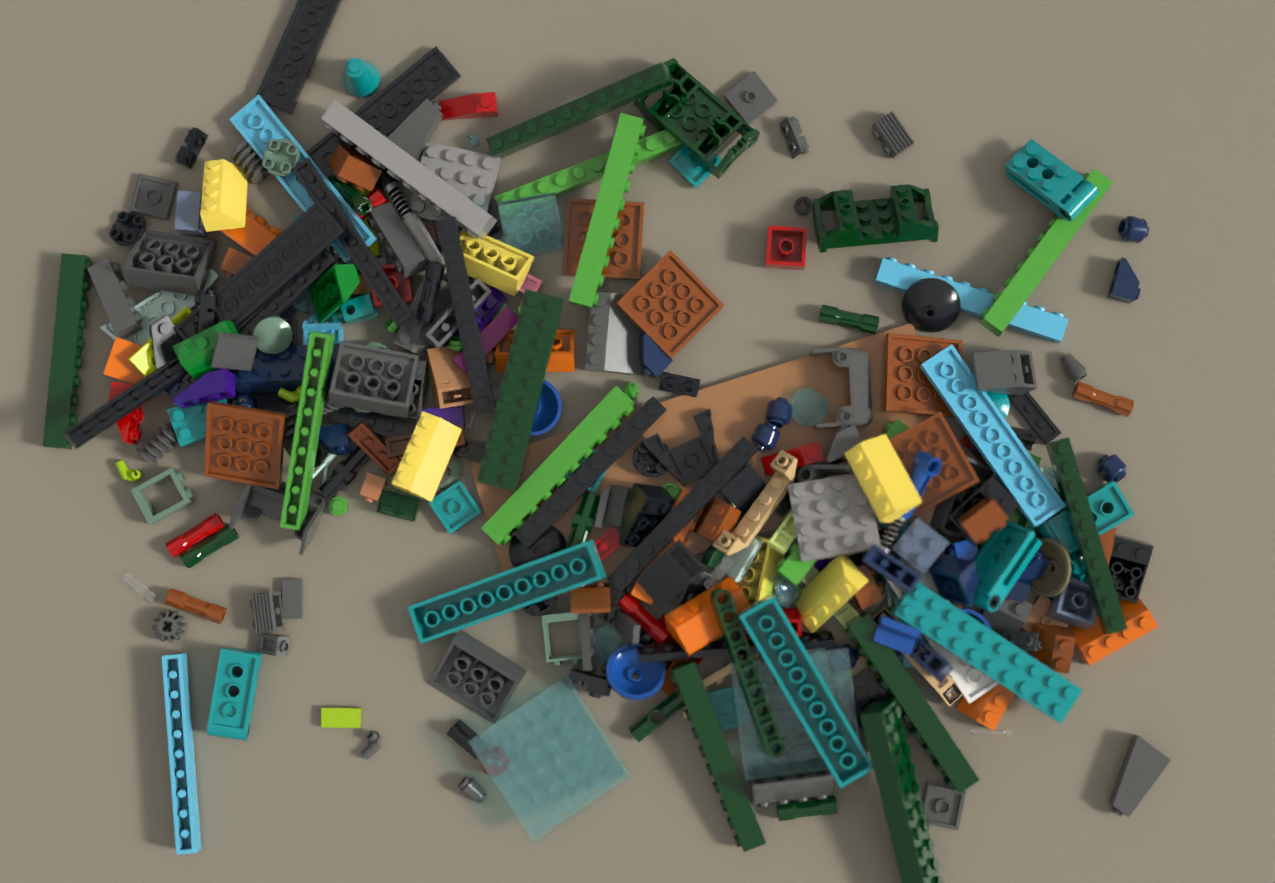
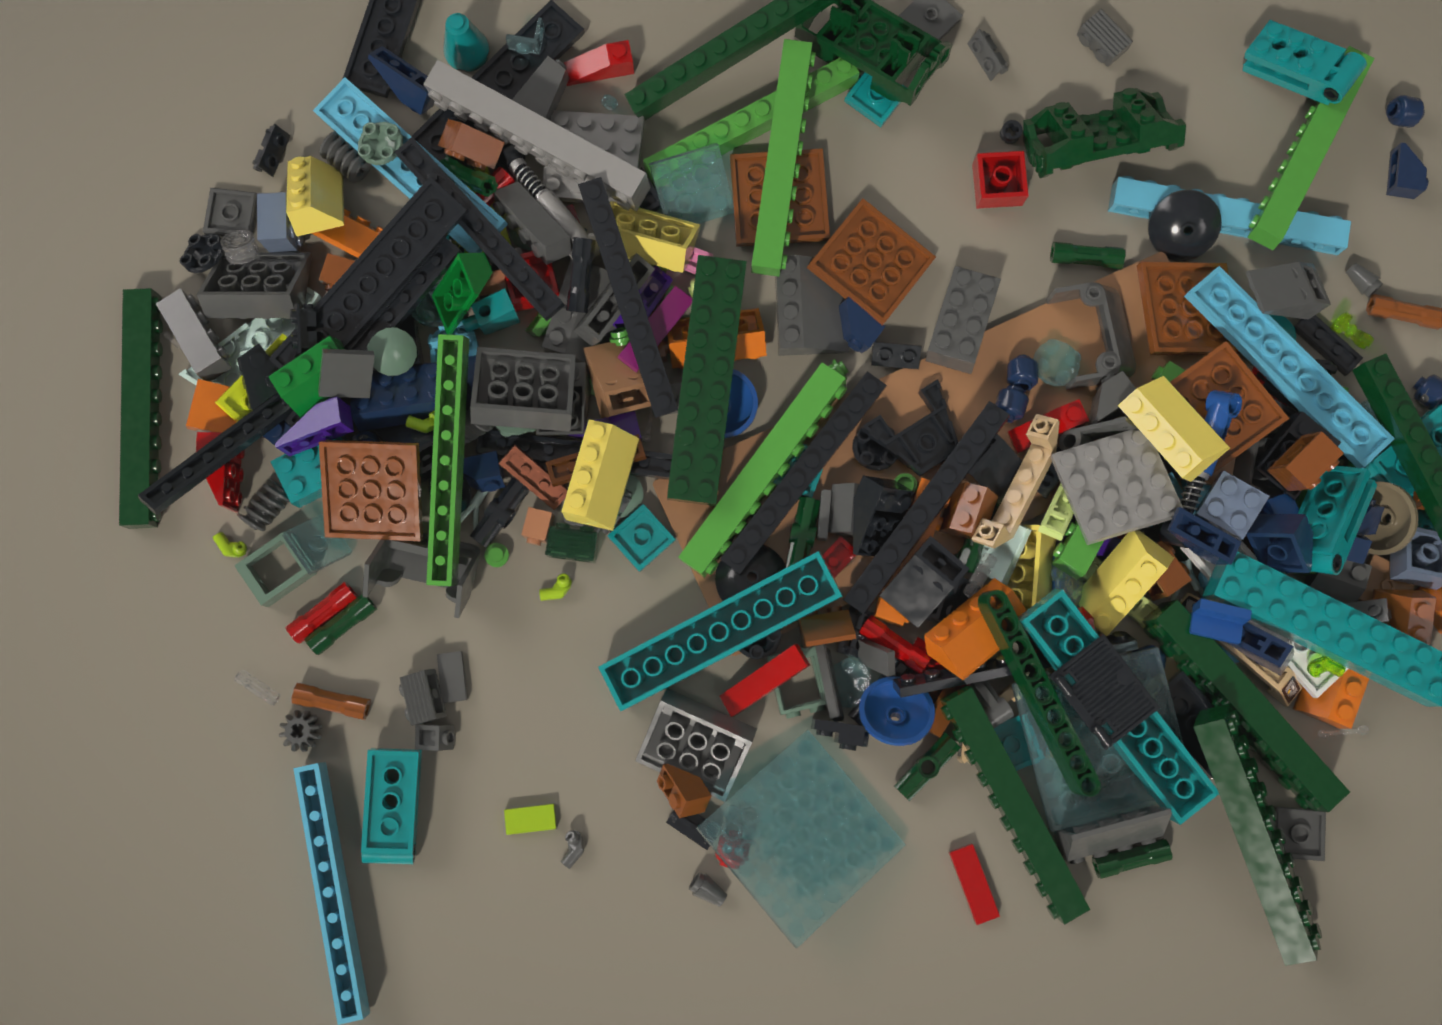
camera: 15 degrees left, 5 degrees down
none -> clear wheel [220,229,259,264]
none -> clear light blue tile [282,514,352,575]
none -> dark blue slope [368,46,435,115]
none -> clear light blue bracket [506,18,545,54]
none -> lime arm [539,573,572,601]
none -> dark orange slope [657,764,712,818]
none -> red tile [719,644,810,717]
none -> dark grey brick [926,266,1001,374]
none -> red tile [948,843,1000,925]
none -> dark grey piece [969,680,1014,728]
none -> black window [1049,634,1160,750]
none -> clear neon green arm [1307,656,1346,678]
none -> clear neon green piece [1330,312,1374,349]

